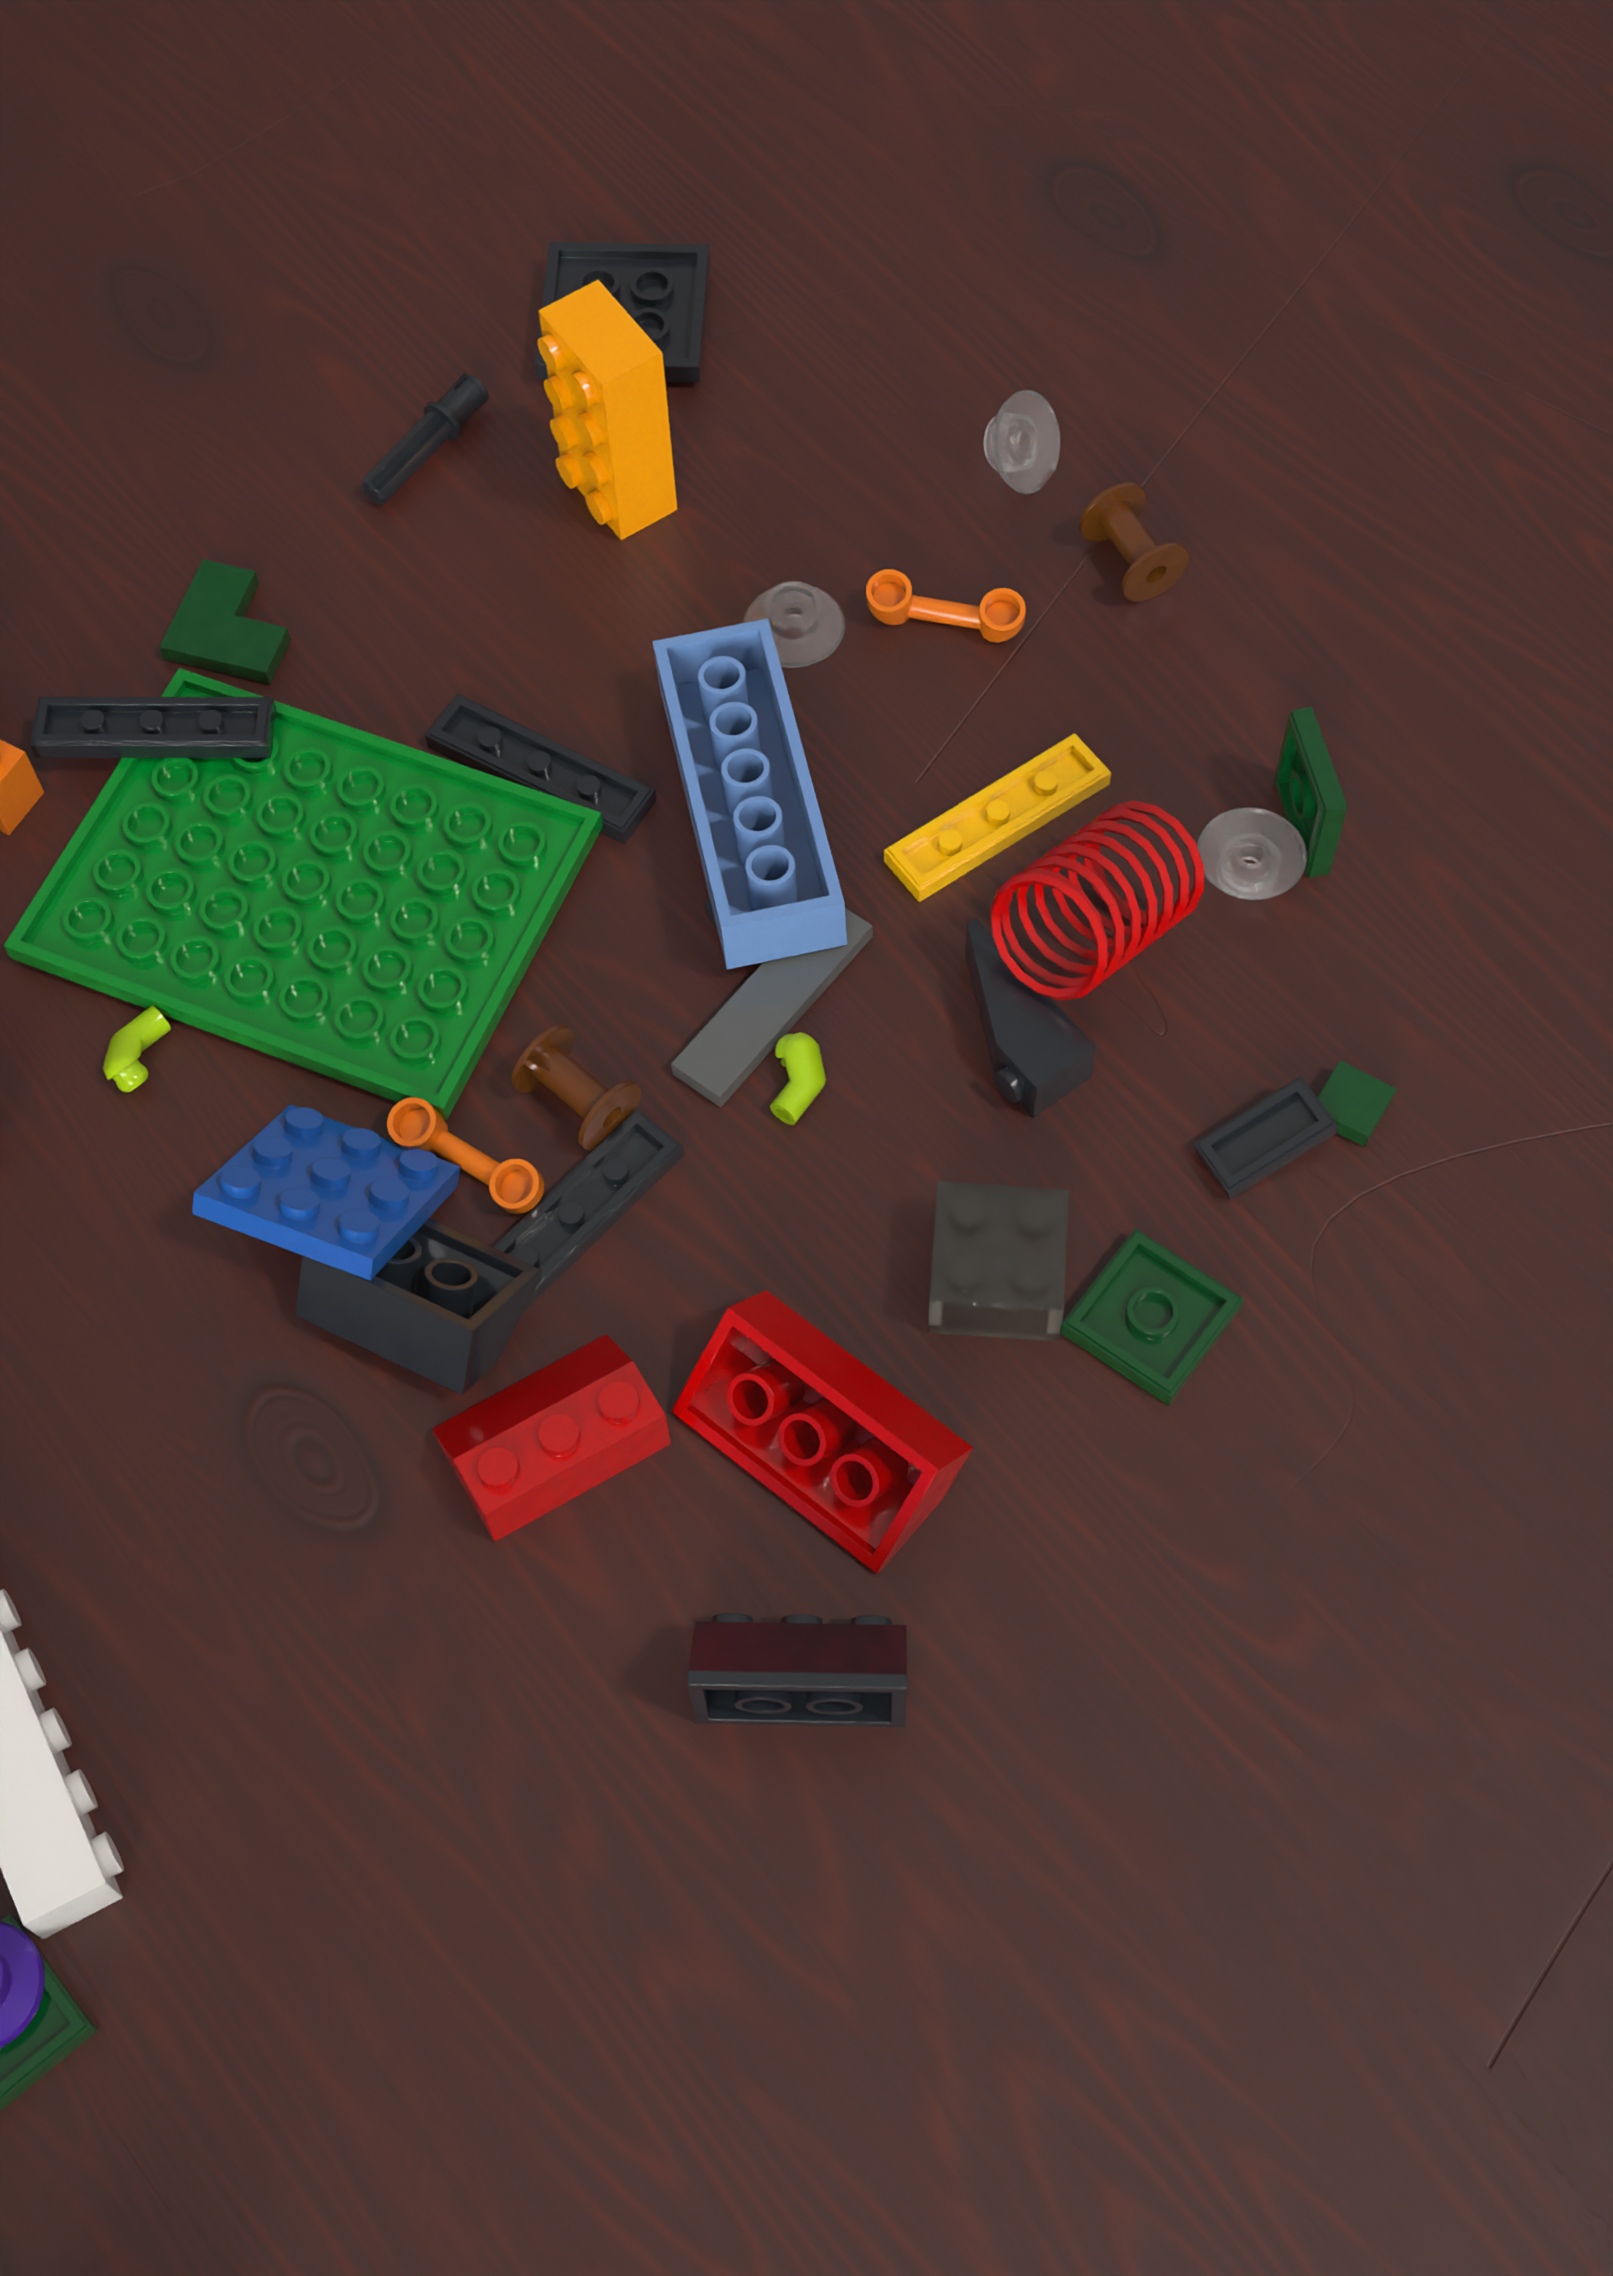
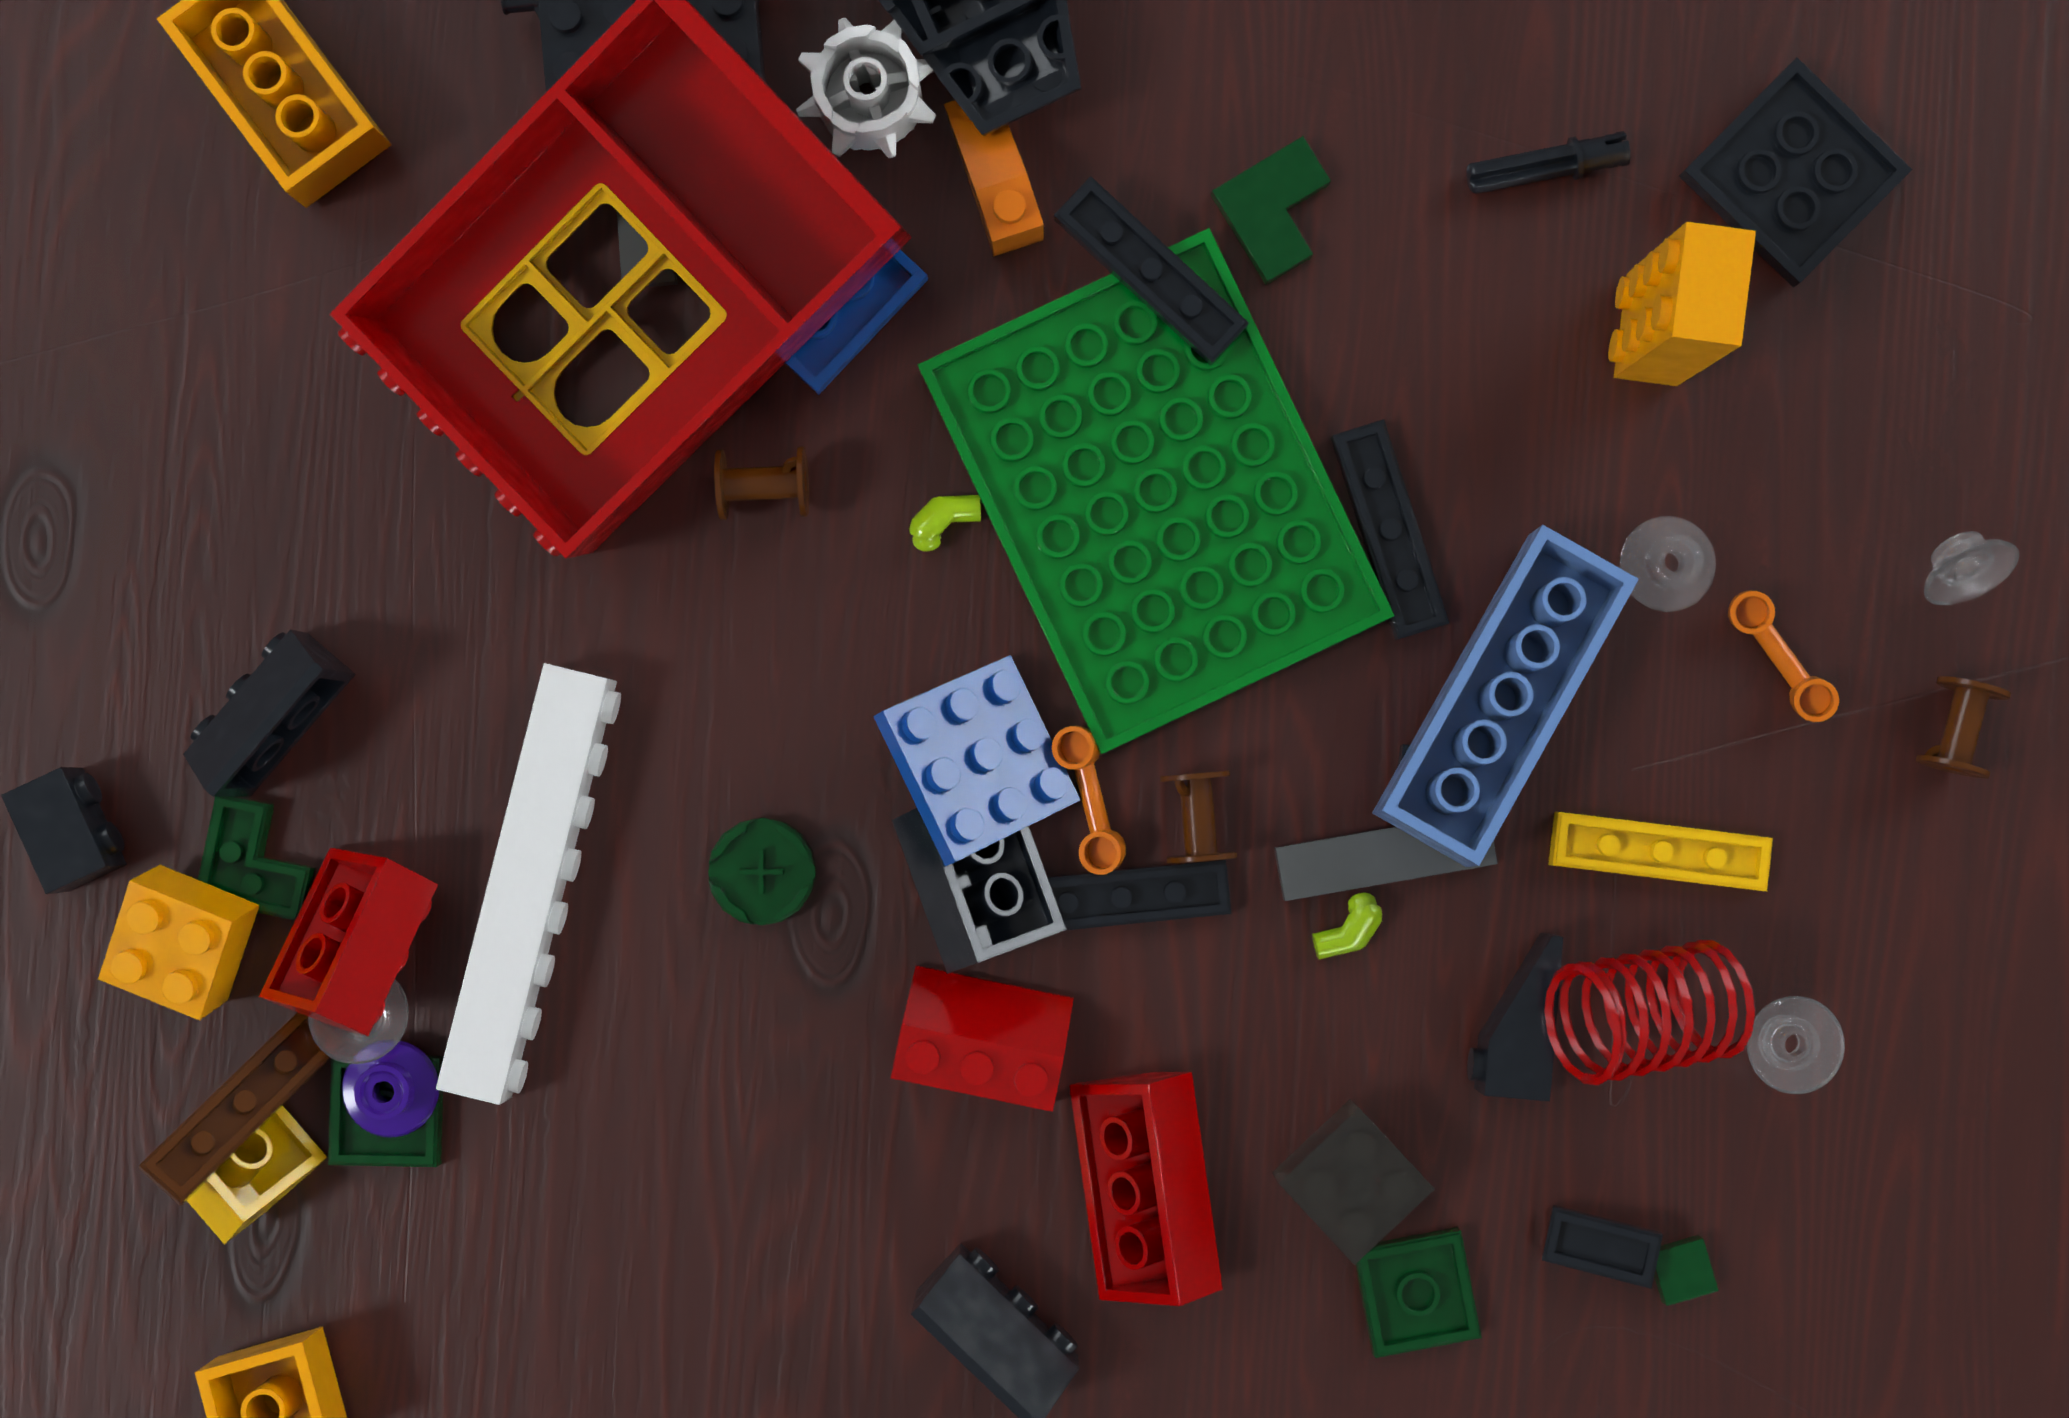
camera: 40 degrees right, 25 degrees up
dark green tile [1274,707,1348,878] -> none
none -> dark green tile [708,818,817,925]

